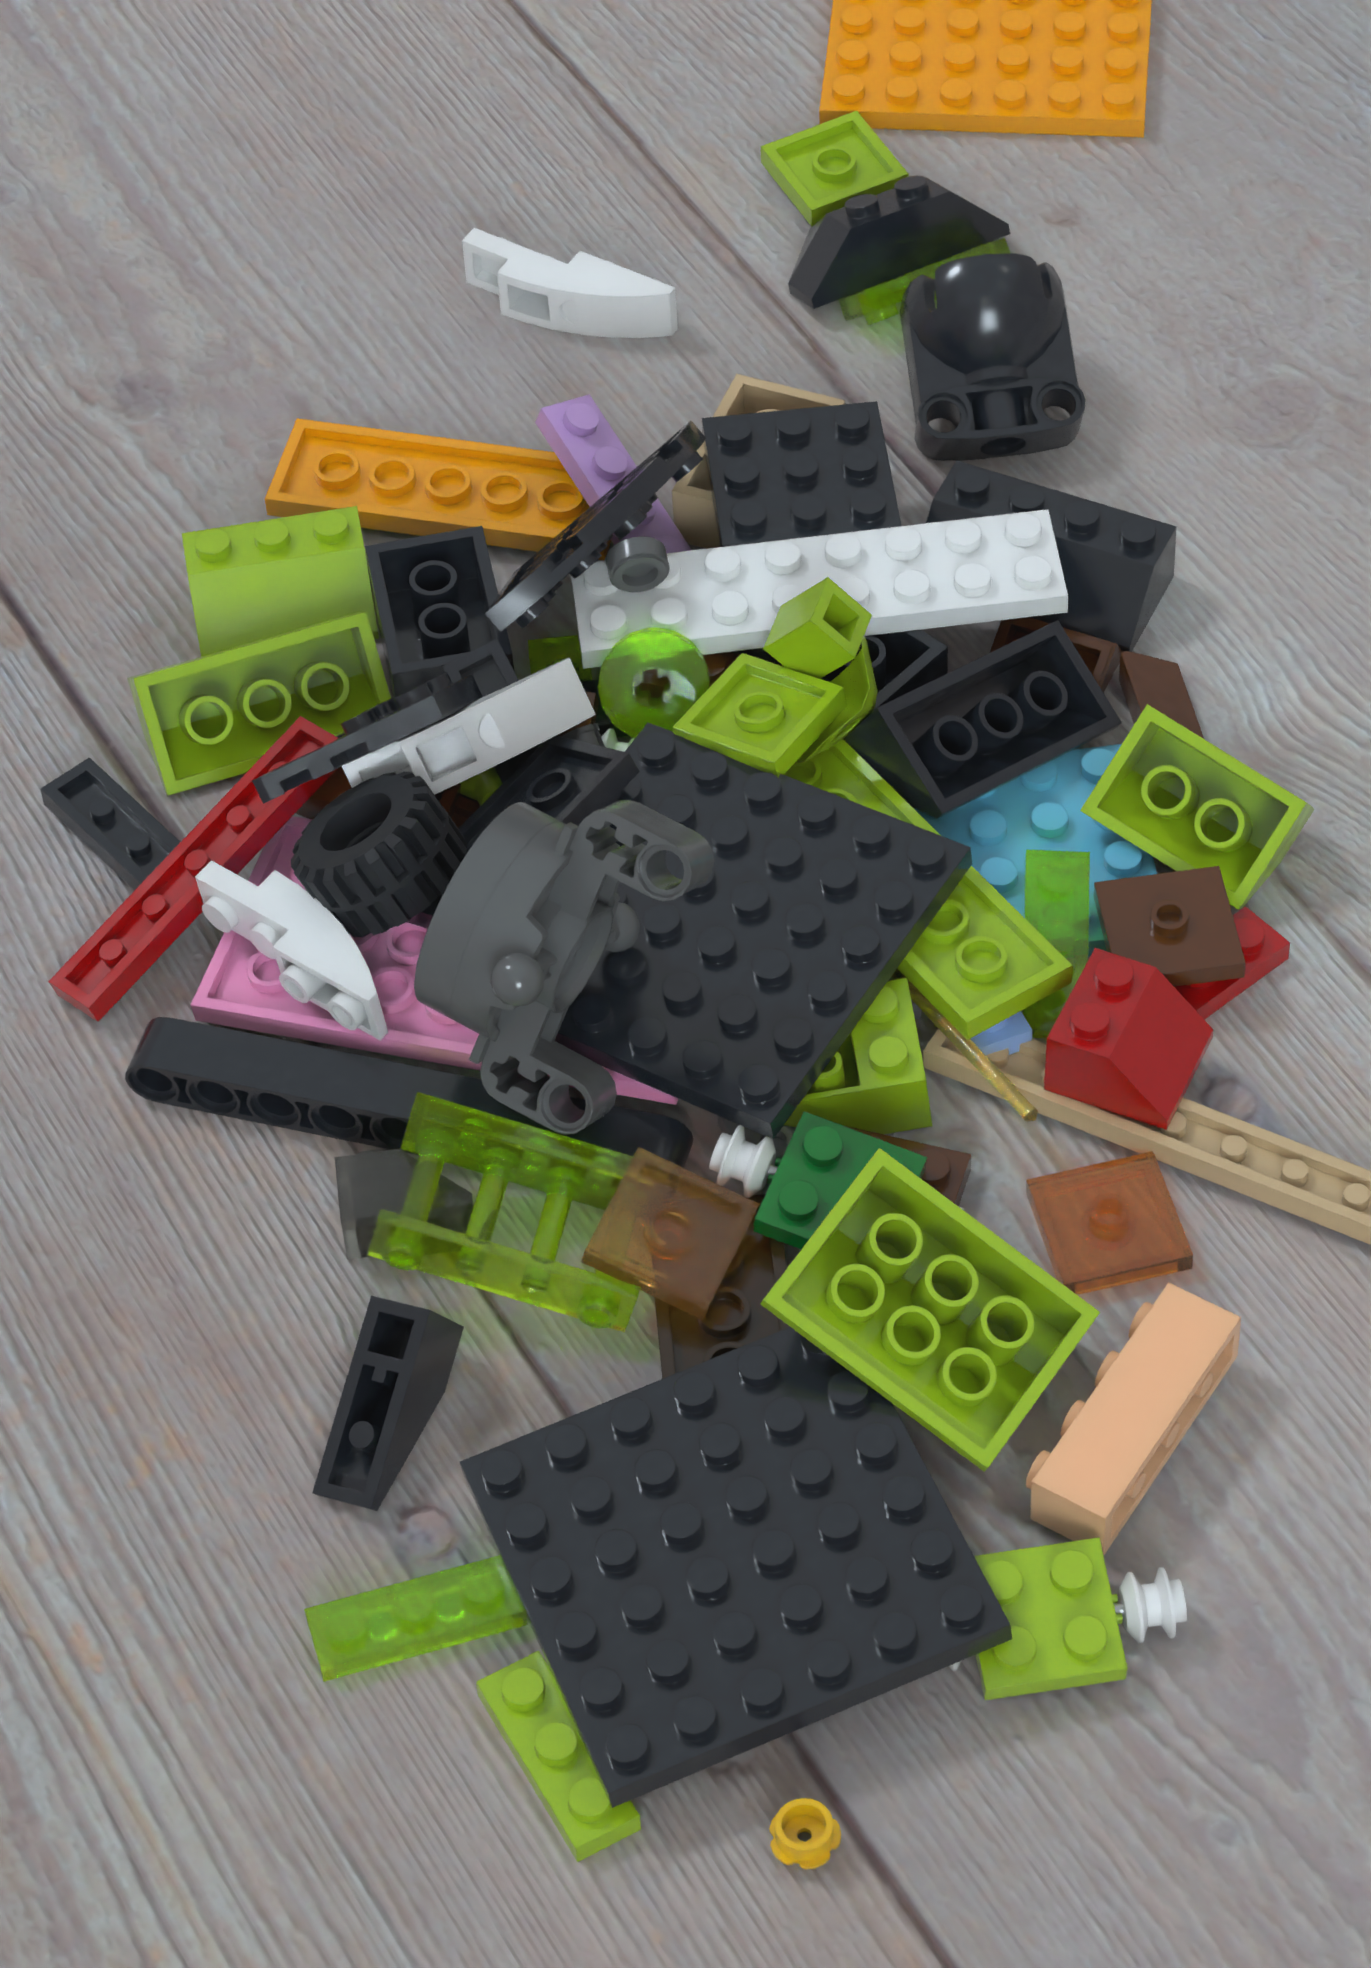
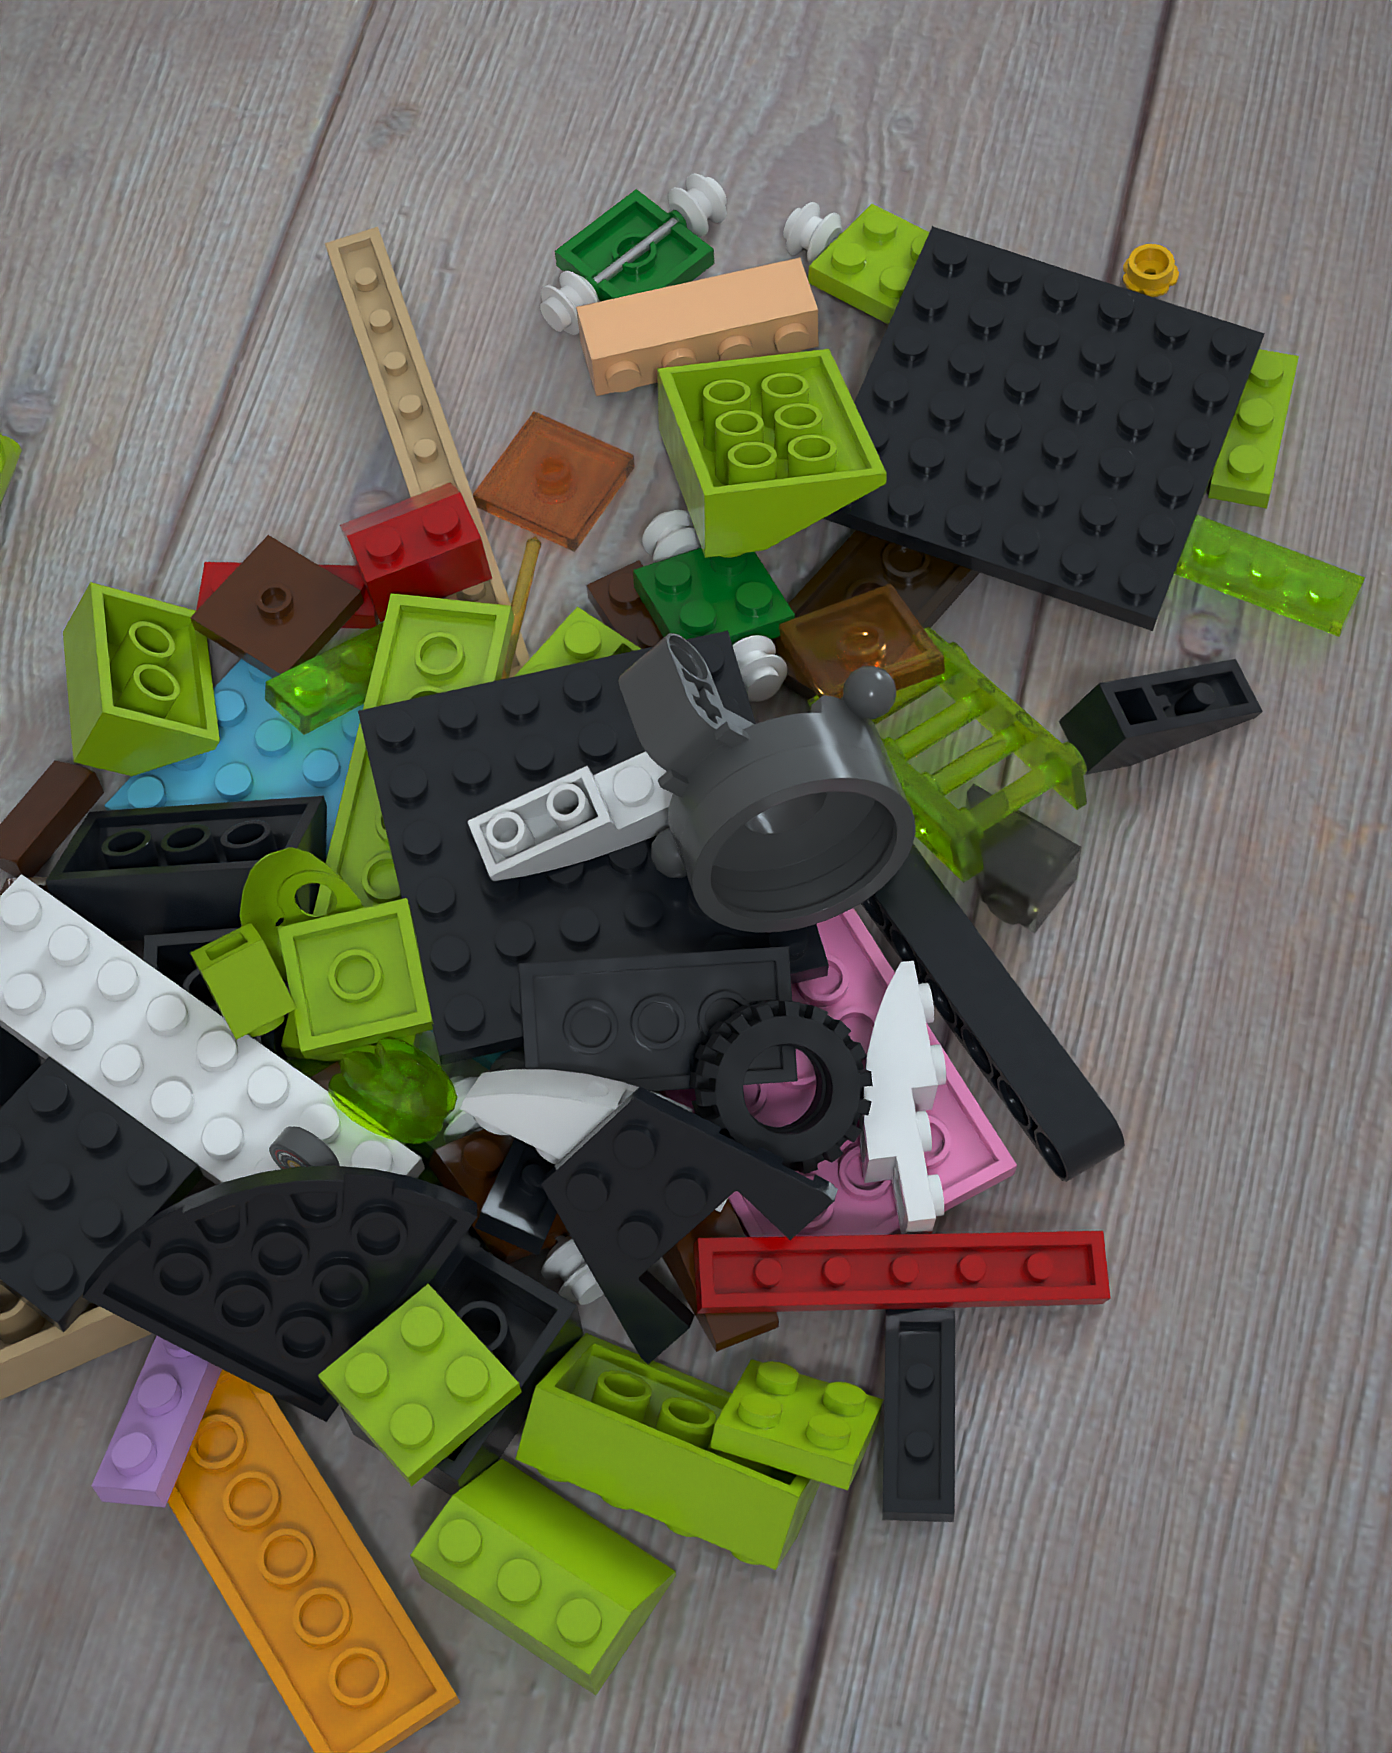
camera: 135 degrees left, 10 degrees up
none -> lime plate [318,1284,522,1487]
none -> white slope [467,751,673,881]
none -> green plate [540,173,727,335]
none -> lime plate [710,1359,884,1490]

